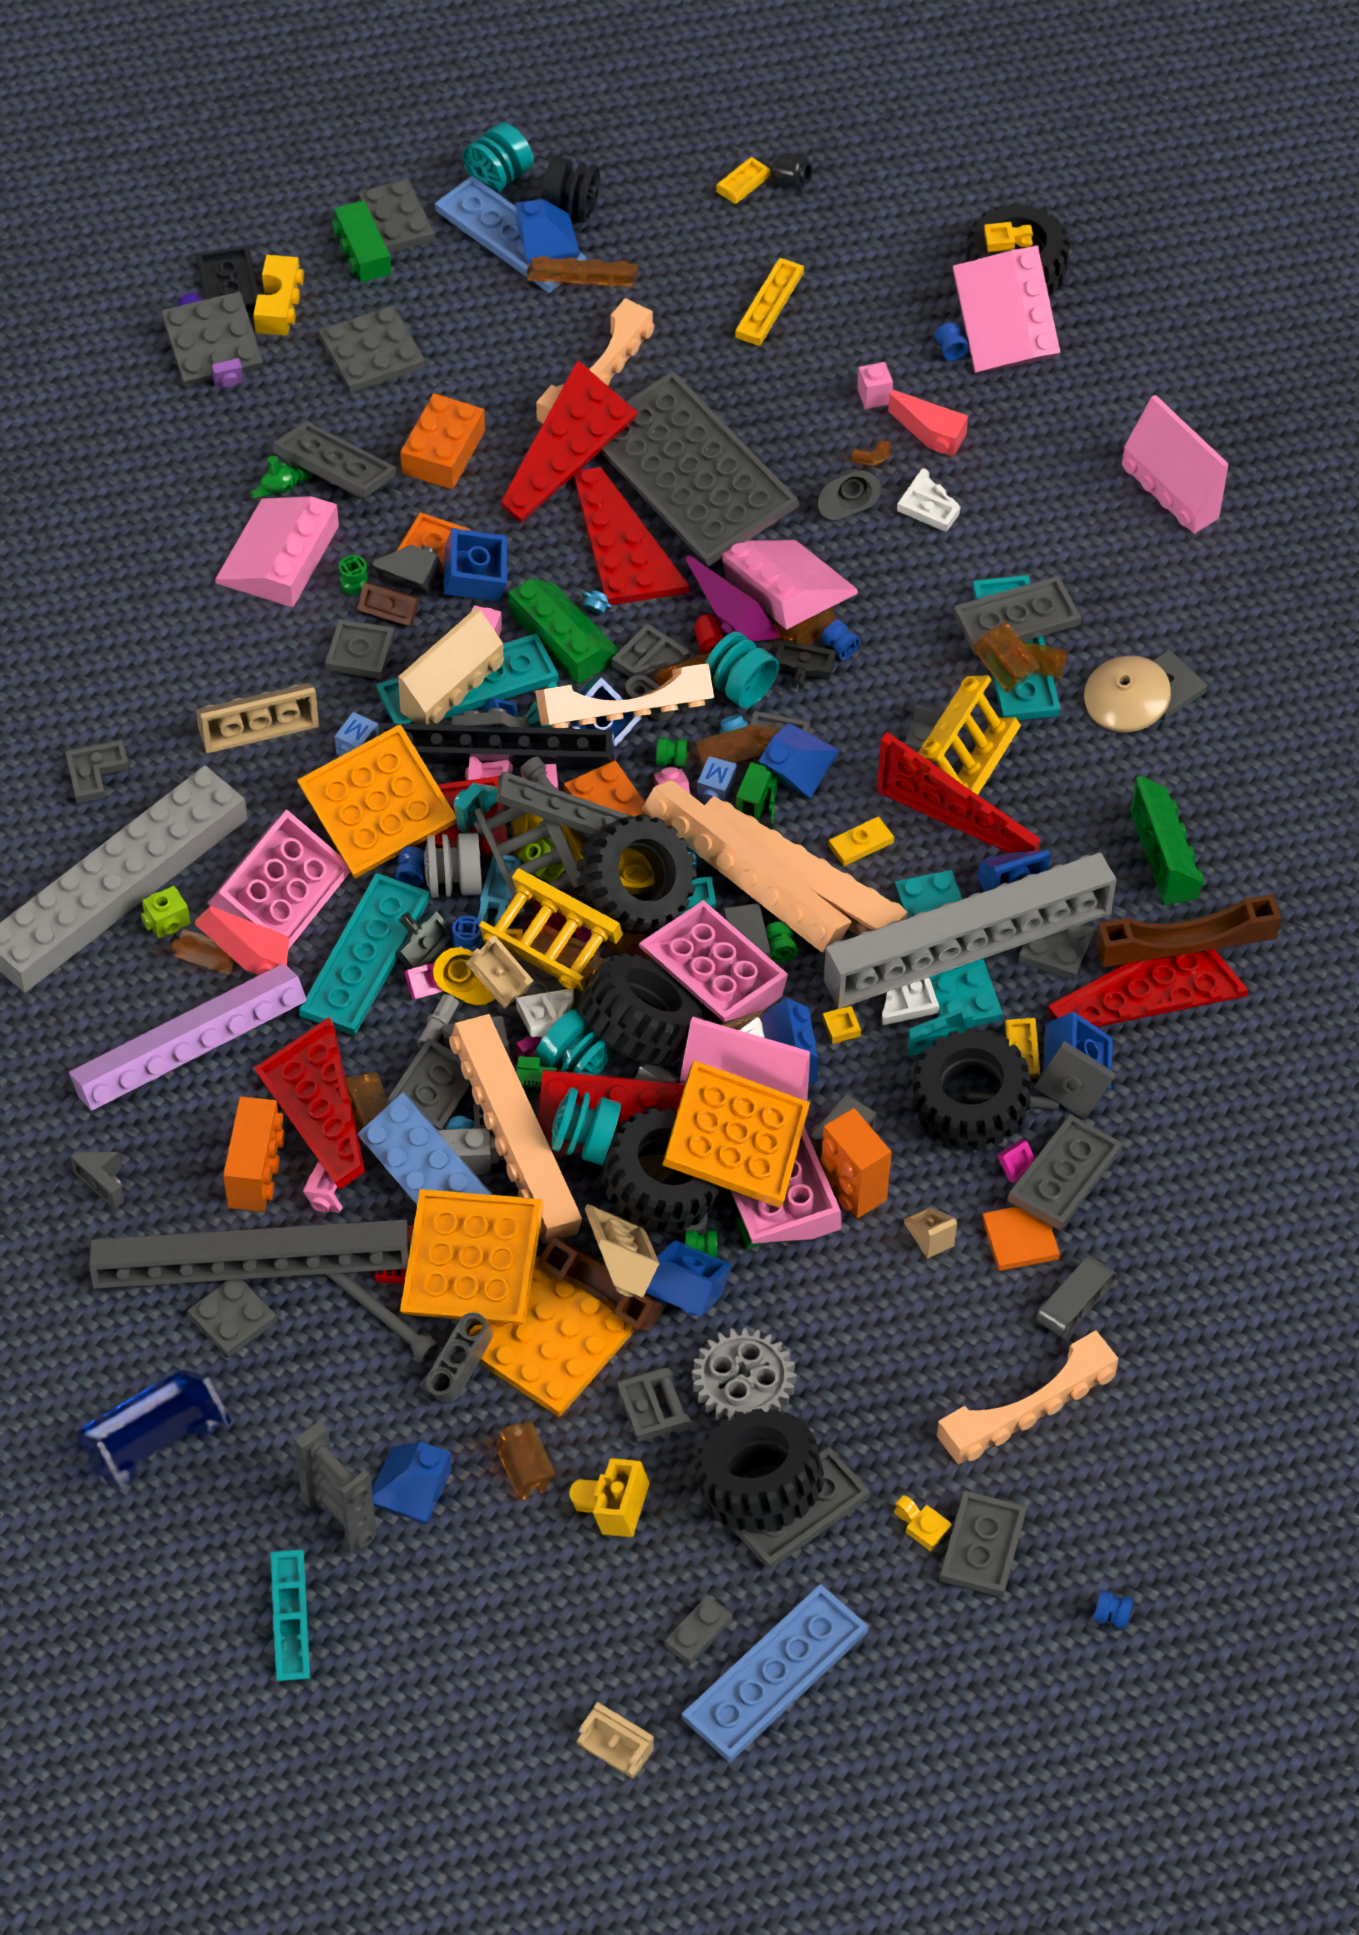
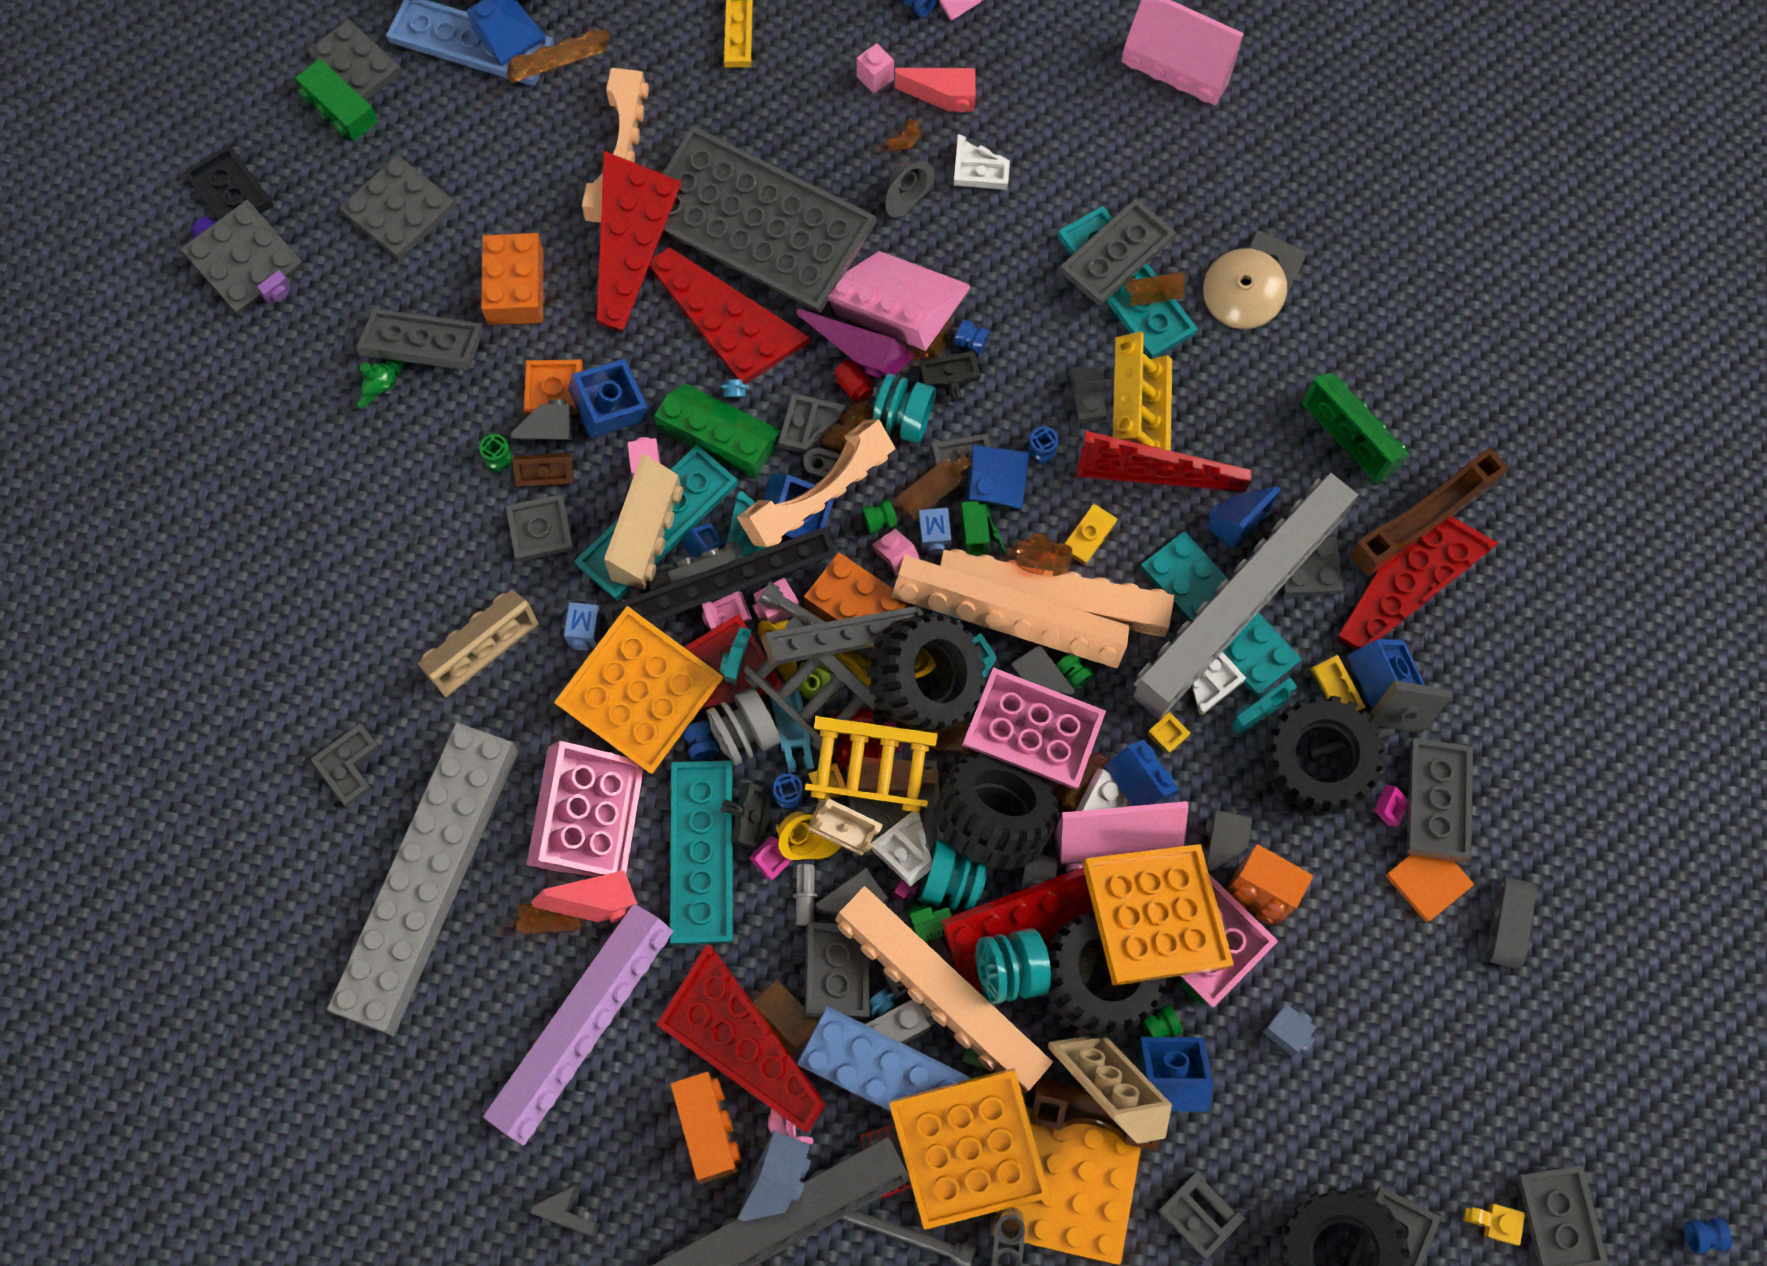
camera: 25 degrees left, 15 degrees up
lime brick [141,886,190,939] -> none
bright pink slope [215,497,339,608] -> none
yellow arch [254,255,304,336] -> none
light grey gear [692,1328,796,1420] -> none
dark azure plate [720,714,748,738] -> none
tan slope [903,1207,957,1259] -> none
light nougat arch [937,1330,1119,1465] -> none
clear orange hinge [972,621,1040,693] -> none
none -> sand blue slope [738,1130,811,1222]
none -> clear orange plate [1013,533,1072,576]
none -> blue wheel [1028,426,1058,464]
none -> sand blue brick [1262,1003,1317,1056]

